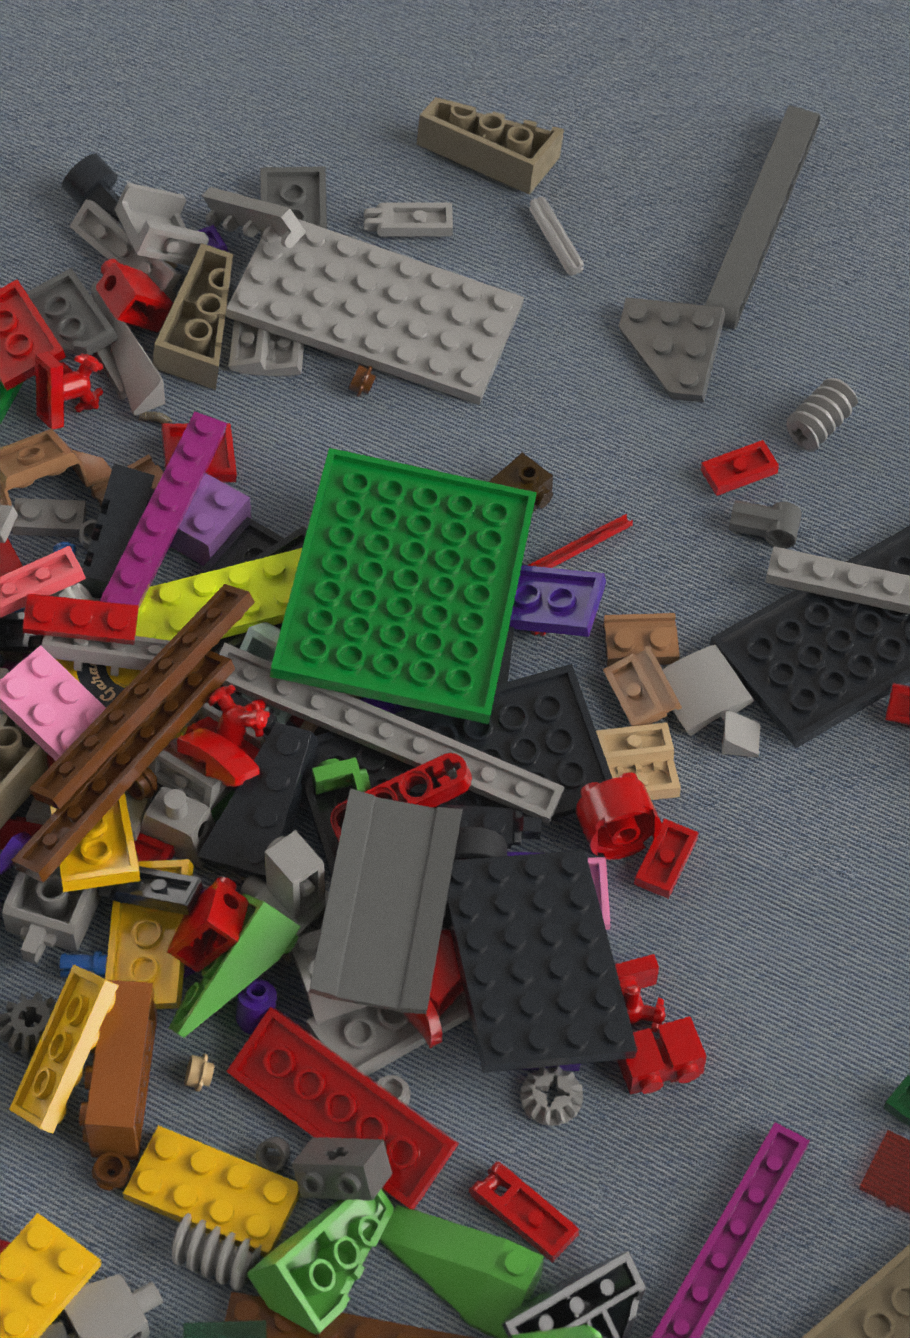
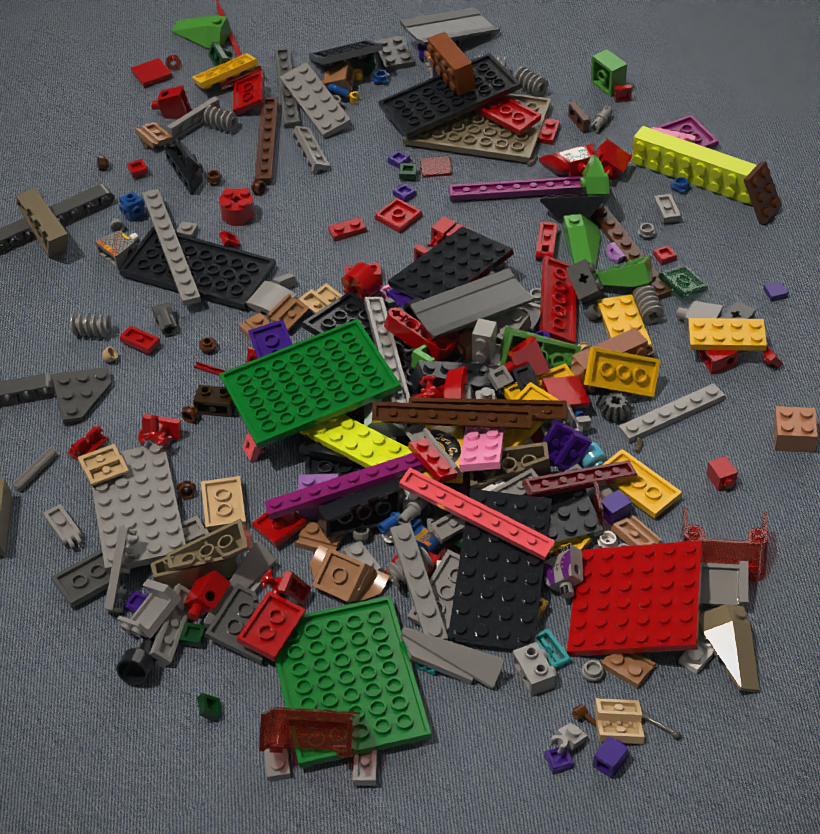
camera: 120 degrees left, 10 degrees down
none -> red hinge [67,426,108,460]
none -> tan slope [78,444,129,486]
none -> tan hinge [102,346,118,363]
none -> red piece [138,414,182,449]
none -> dark tan wedge [166,519,255,571]
none -> dark green plate [179,622,206,647]
none -> reddish brown plate [181,405,199,423]
none -> reddish brown plate [199,337,217,354]
none -> tan plate [201,476,246,532]
none -> red plate [328,217,366,242]
none -> red tile [374,198,422,233]
none -> dark purple tile [393,183,417,202]
none -> light grey plate [487,365,514,391]
none -> tile [541,375,590,409]
none -> medium lavender piece [606,242,625,264]

